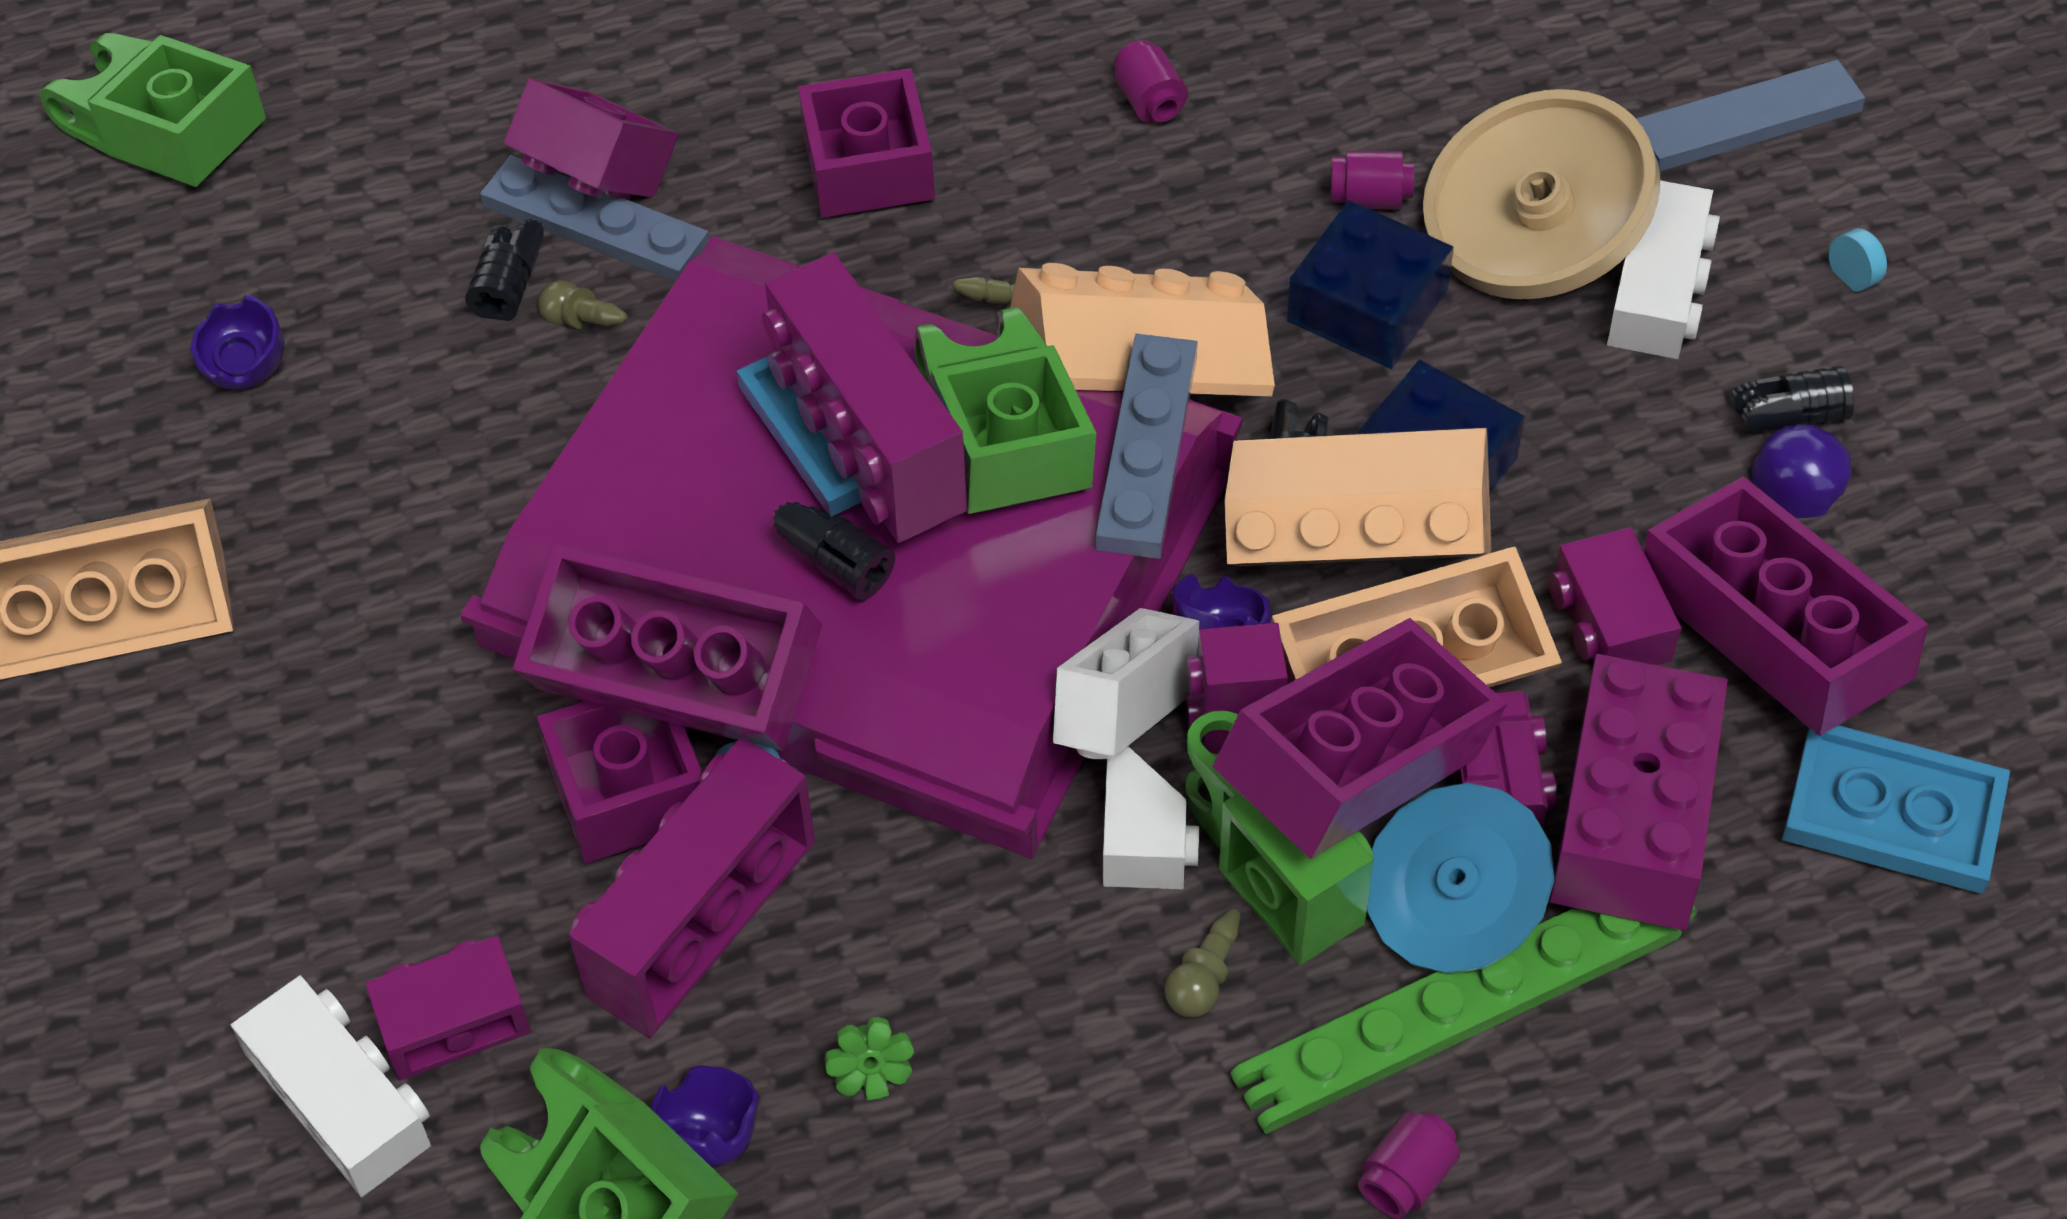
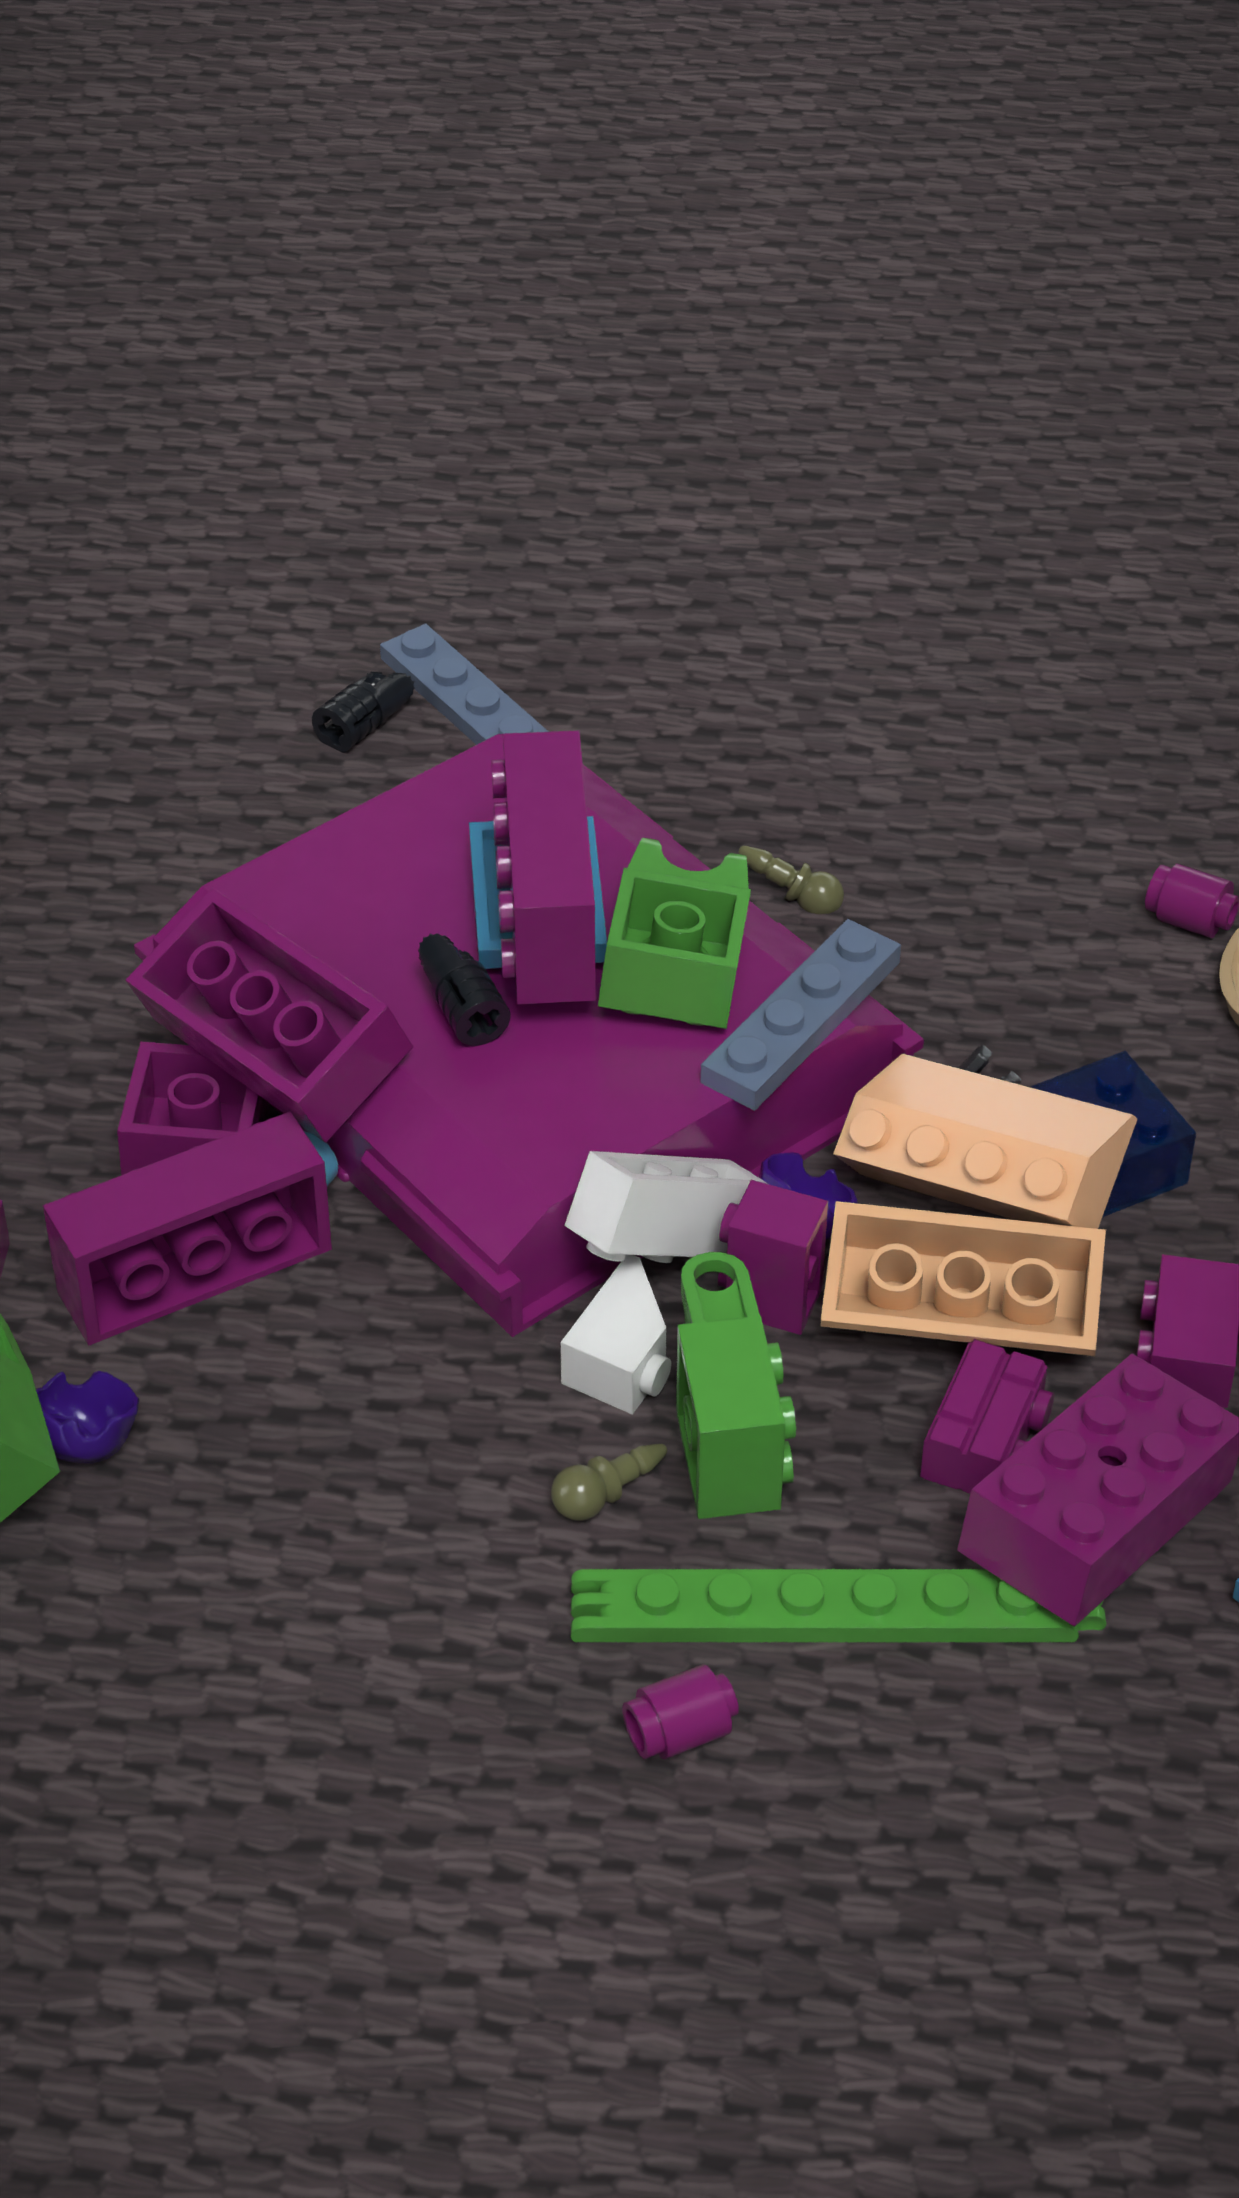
camera: 25 degrees right, 10 degrees down
bright green brick [39,33,266,187] -> none
dark purple hair [190,294,285,390] -> none
magenta brick [504,78,679,201] -> none
olive bar [538,280,628,329] -> none
magenta brick [798,68,935,218] -> none
bright green plant [824,1017,914,1100] -> none
light nougat slope [1010,263,1275,397] -> none
magenta brick [1114,40,1188,123] -> none
magenta brick [1212,618,1508,859] -> none
clear blue brick [1287,200,1454,370] -> none
dark azure piece [1367,783,1555,974] -> none

